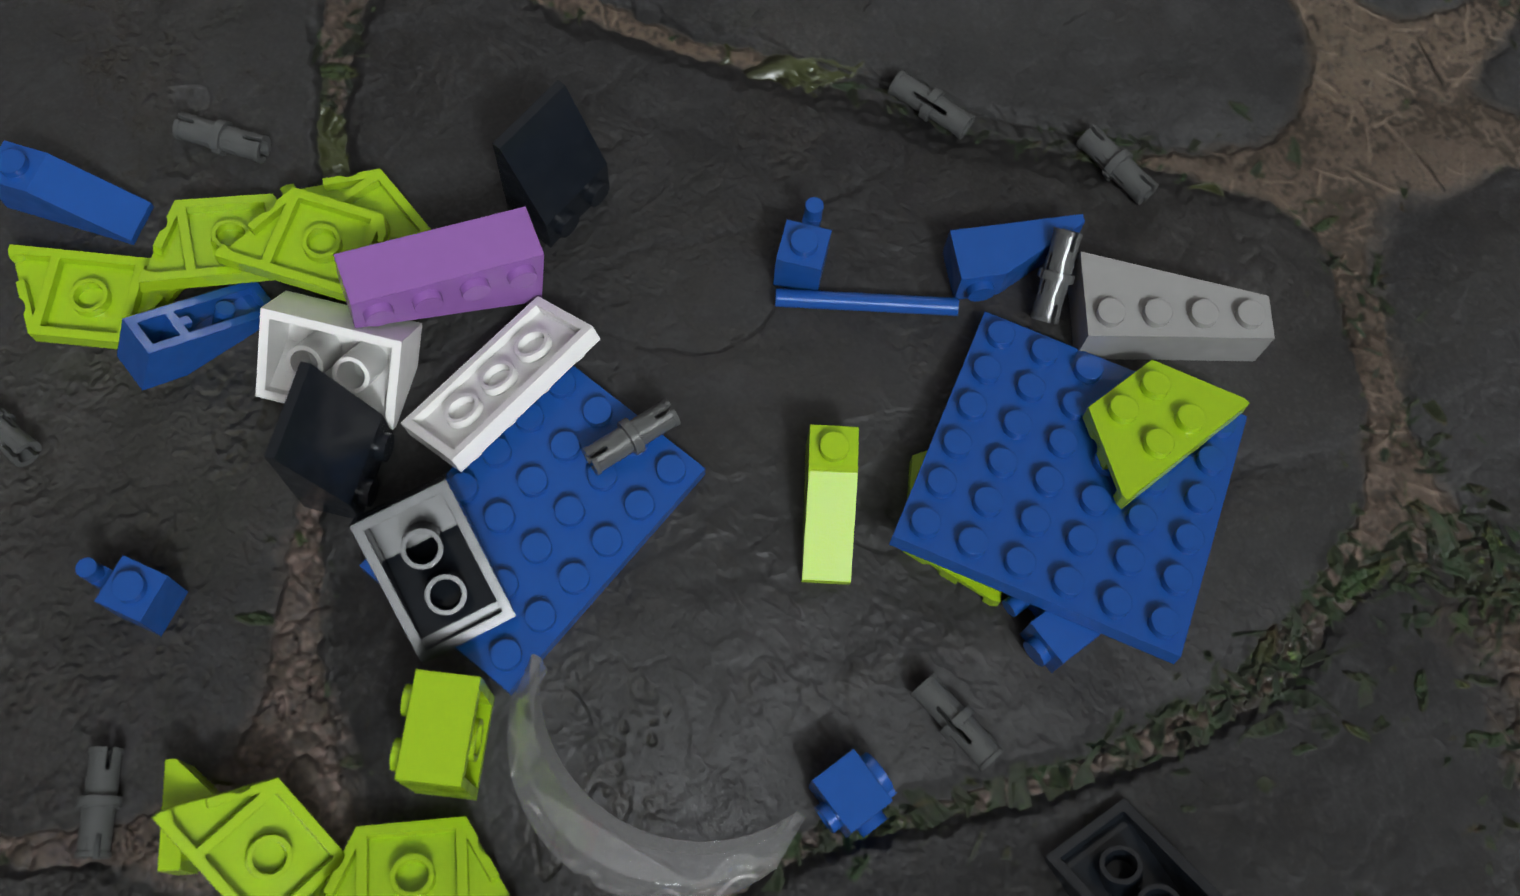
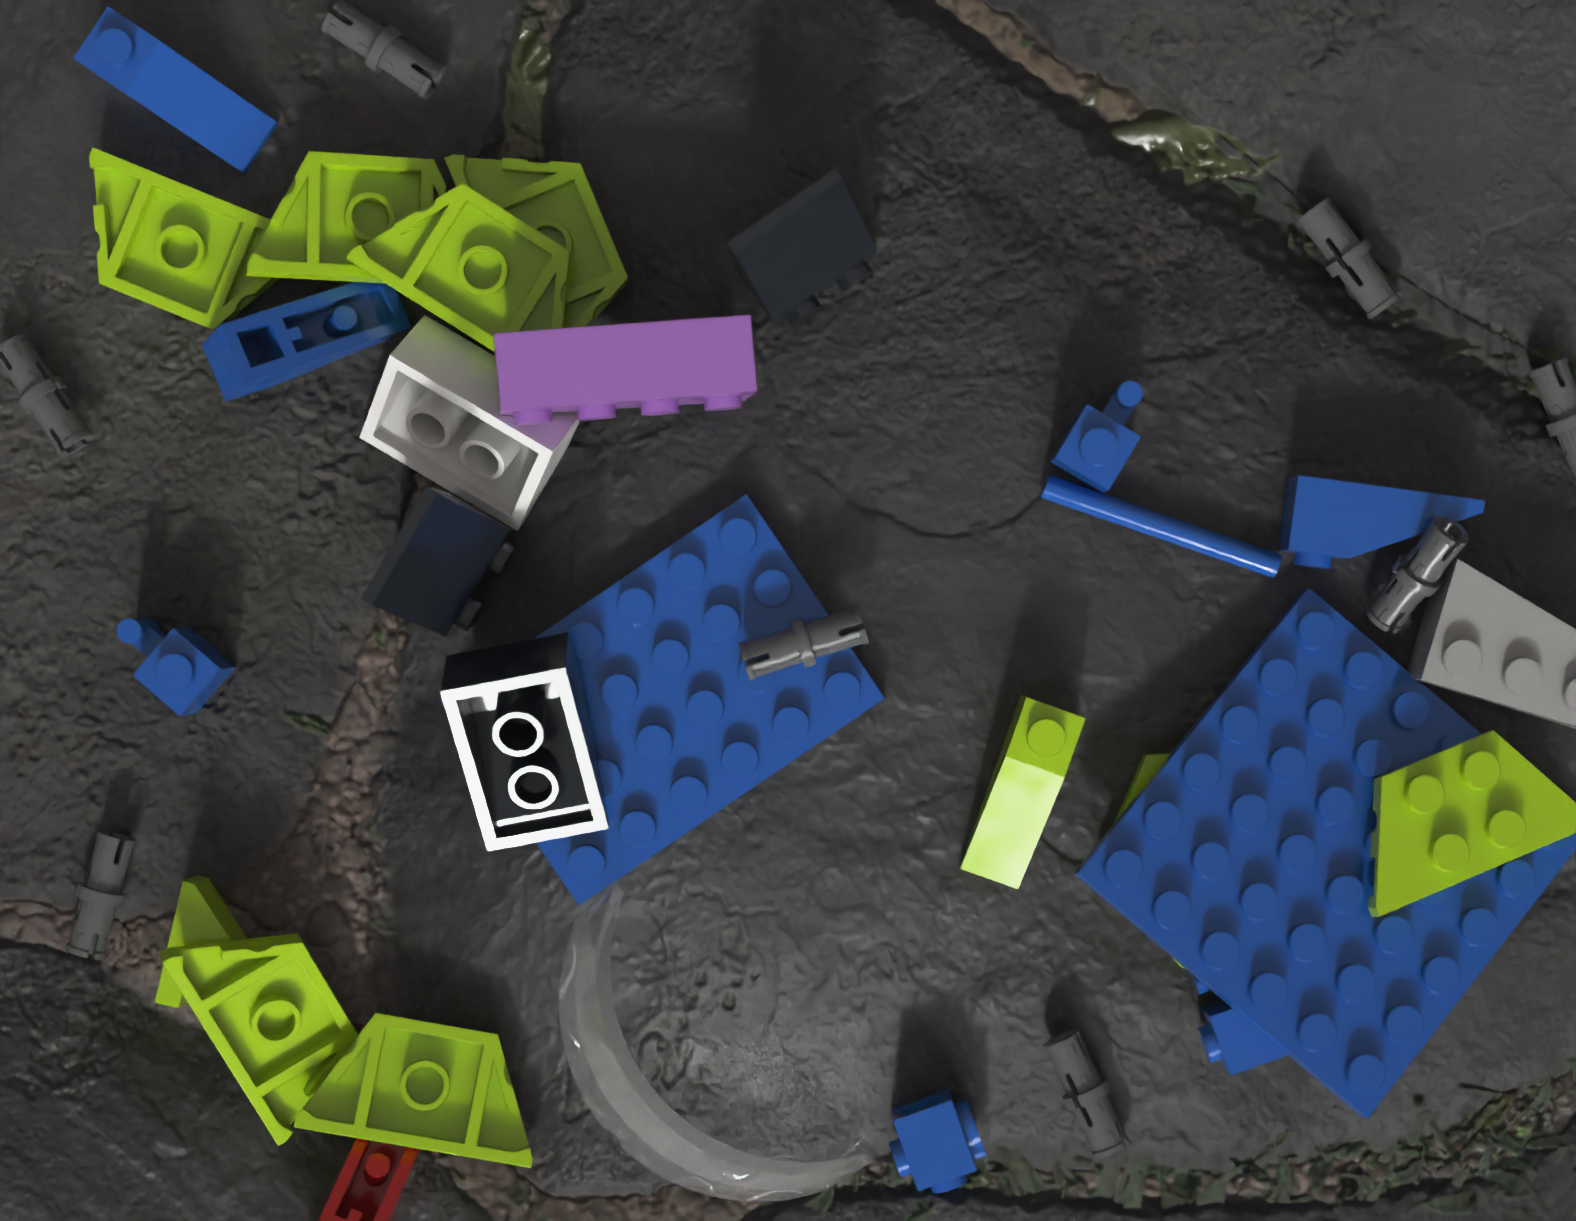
camera: 25 degrees right, 20 degrees up
lime brick [390,669,495,800] -> none
white plate [401,296,601,472] -> none

